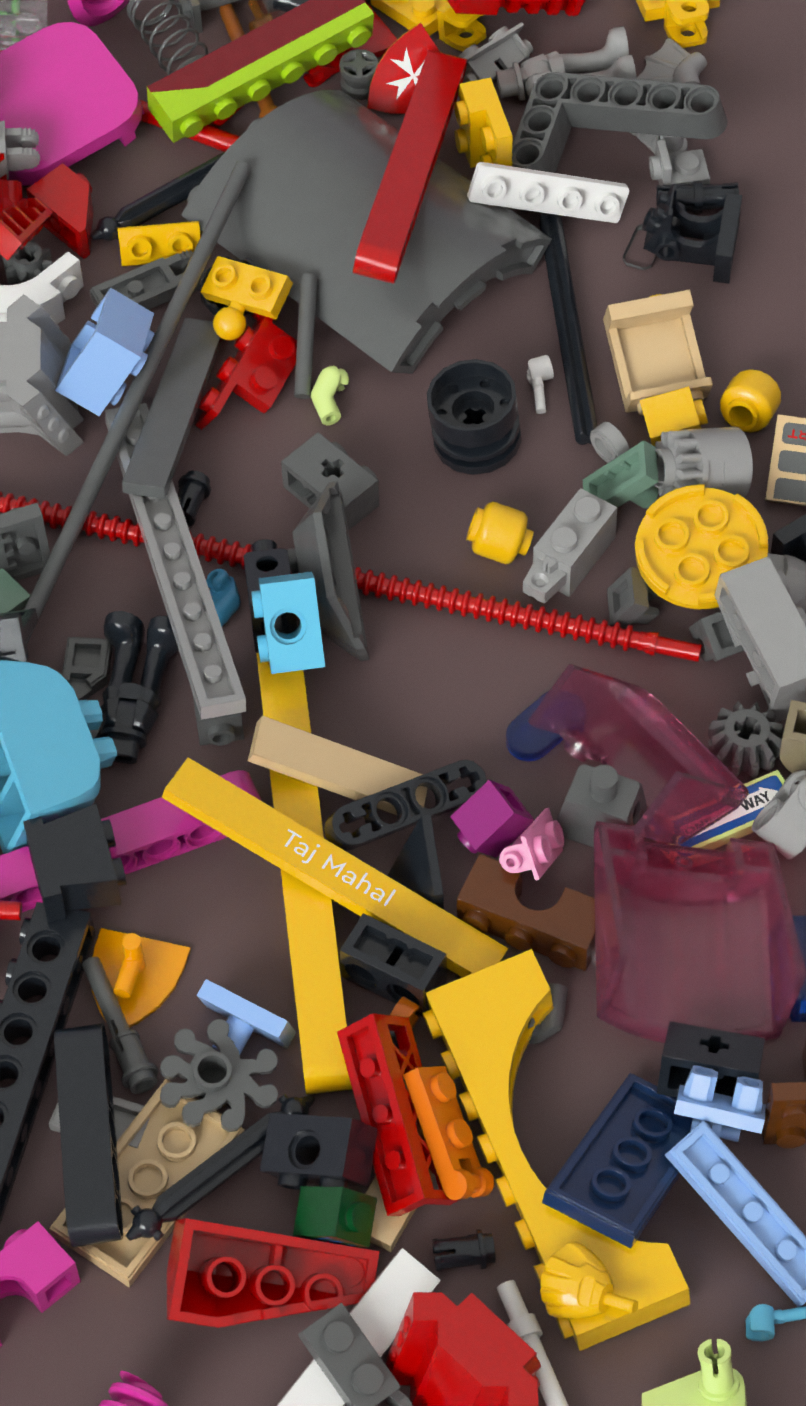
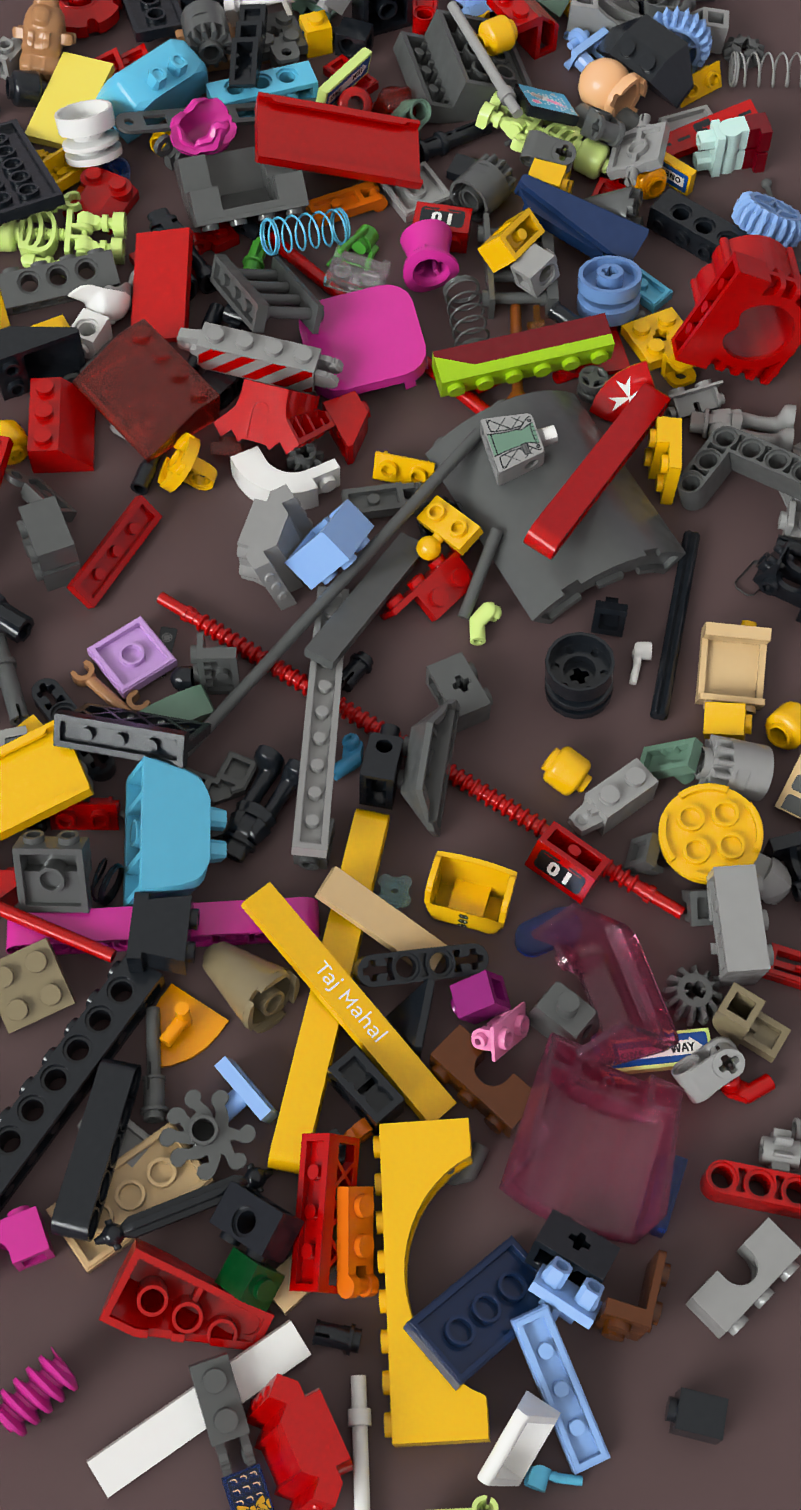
camera: 15 degrees right, 5 degrees up
black wheel [90,152,225,241] -> none
medium azure brick [251,572,325,674] -> none
white bracket [467,162,630,223] -> none
yellow piece [540,1242,638,1318] -> none
light grey tile [590,422,630,463] -> none
none -> dark tan cone [202,941,300,1033]
none -> clear light blue plate [378,874,412,908]
none -> yellow piece [424,851,518,934]
none -> white tile [477,1390,561,1486]
none -> light grey torso [480,413,558,486]
none -> red brick [524,821,611,904]
none -> black tile [591,596,628,637]

